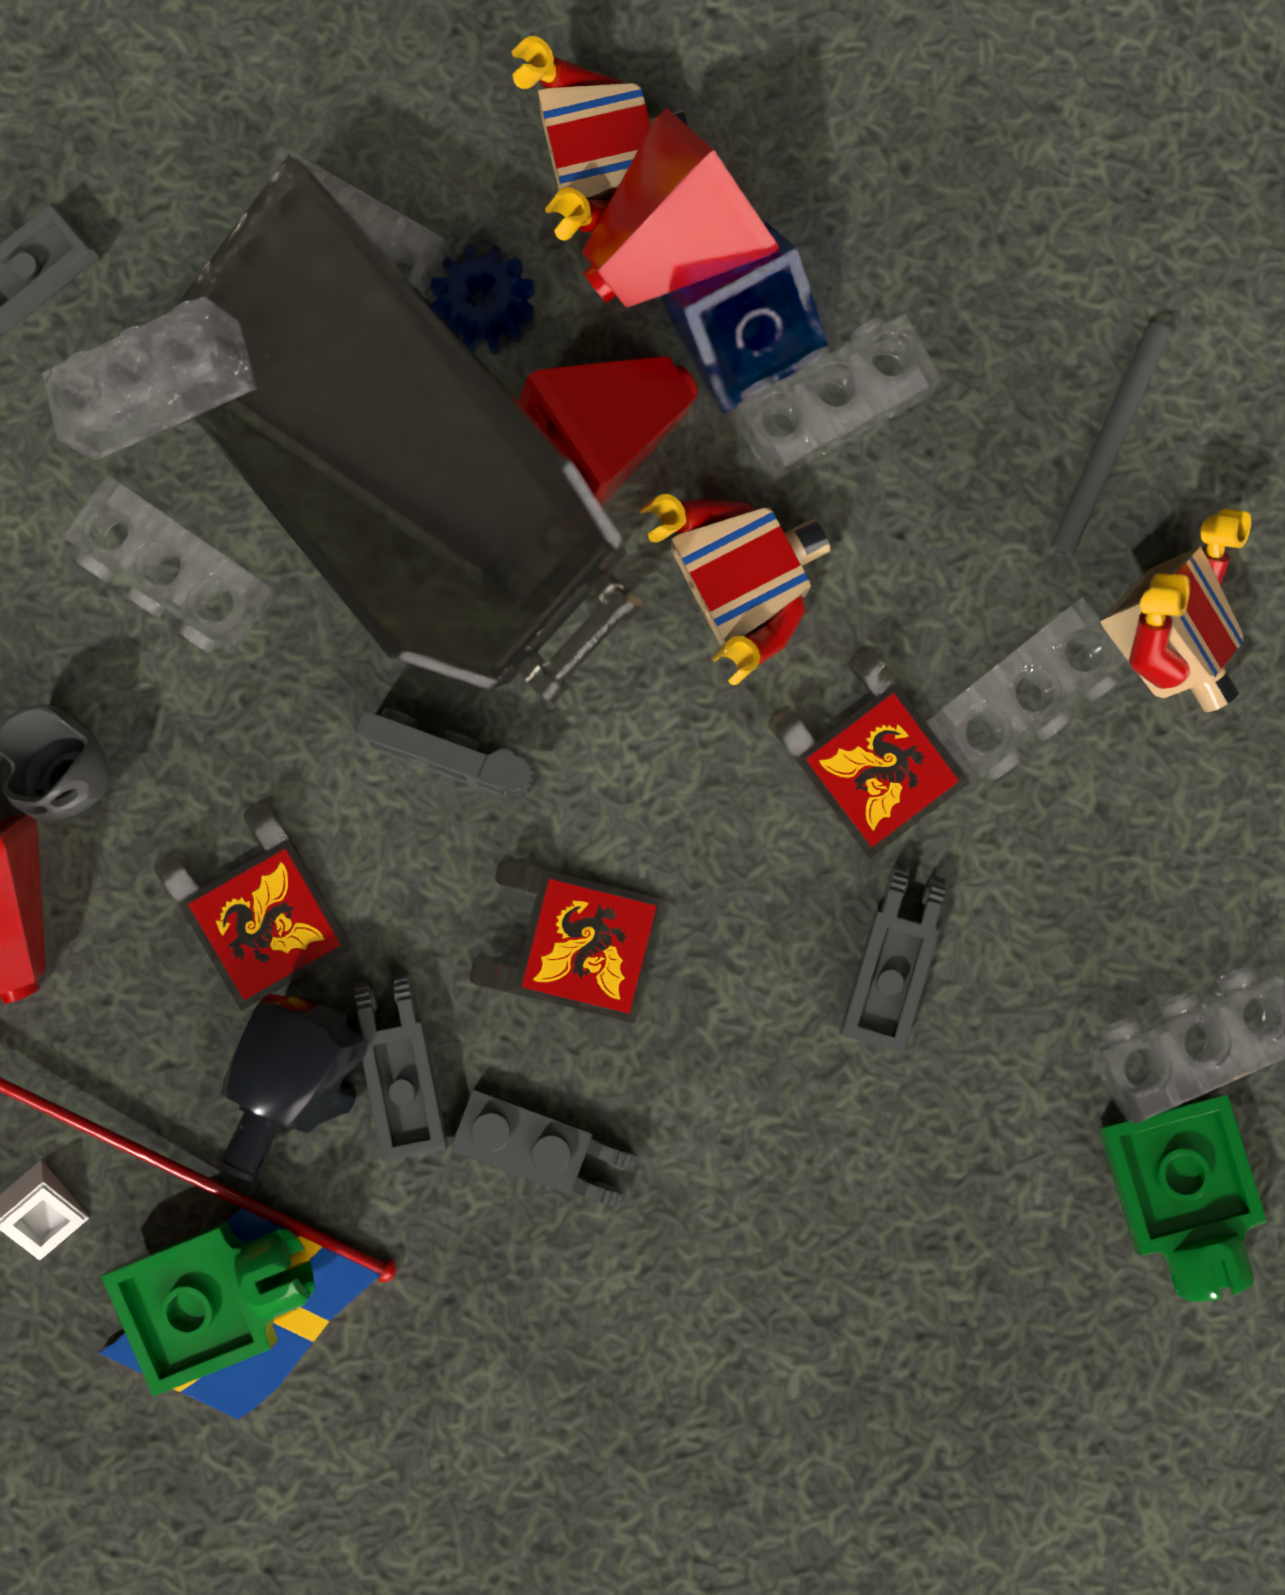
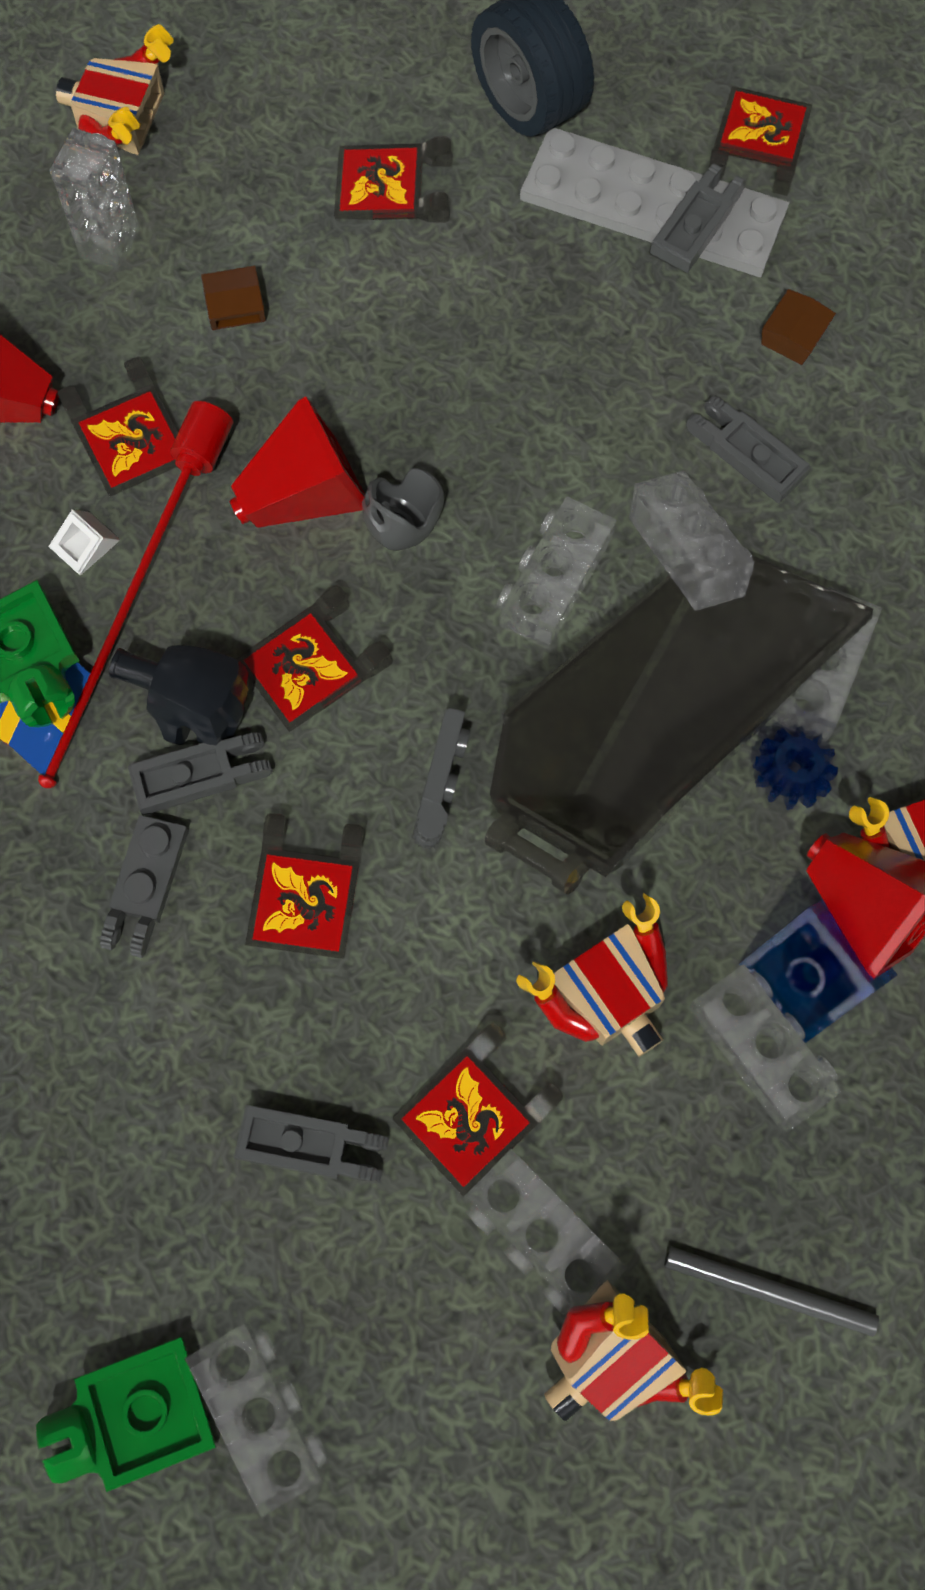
camera: 85 degrees right, 15 degrees down
red slope [508,356,697,530] -> none

